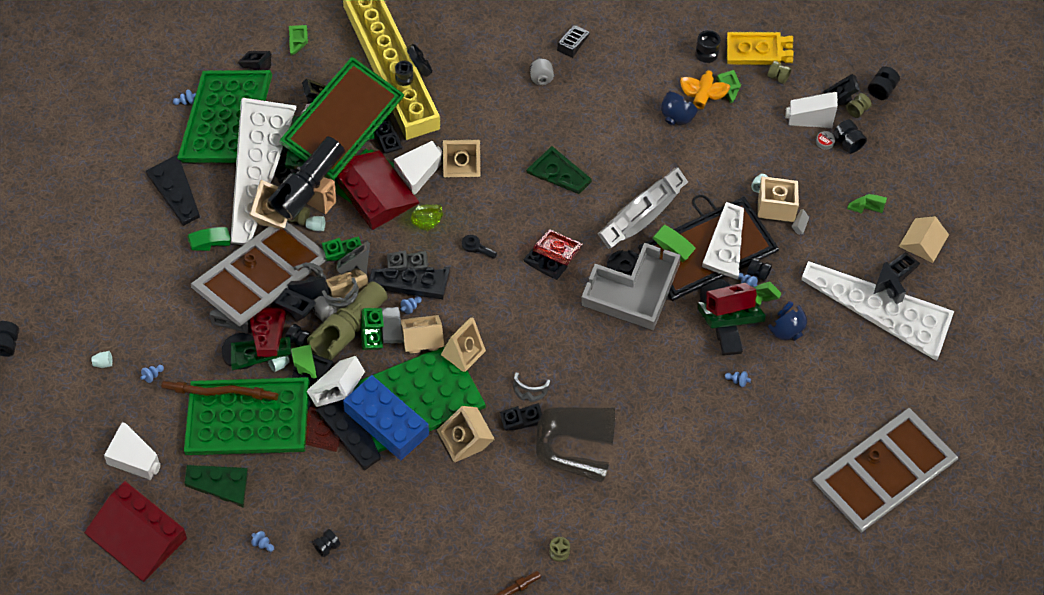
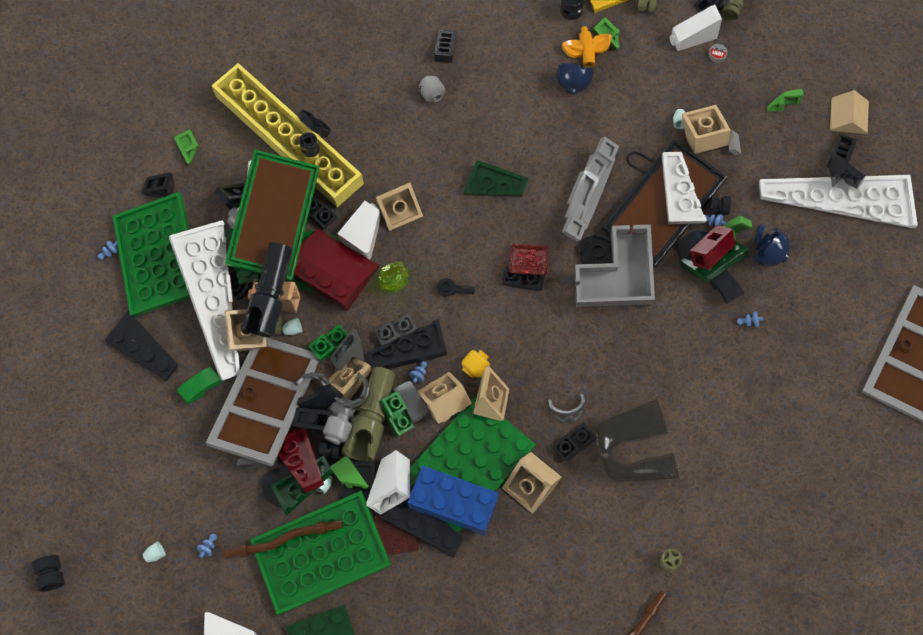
camera: 15 degrees left, 10 degrees up
bright green slope [653,225,696,262] -> none
black wheel [833,119,867,154] -> none
none -> light grey head [323,413,352,445]
none -> yellow head [461,350,490,379]

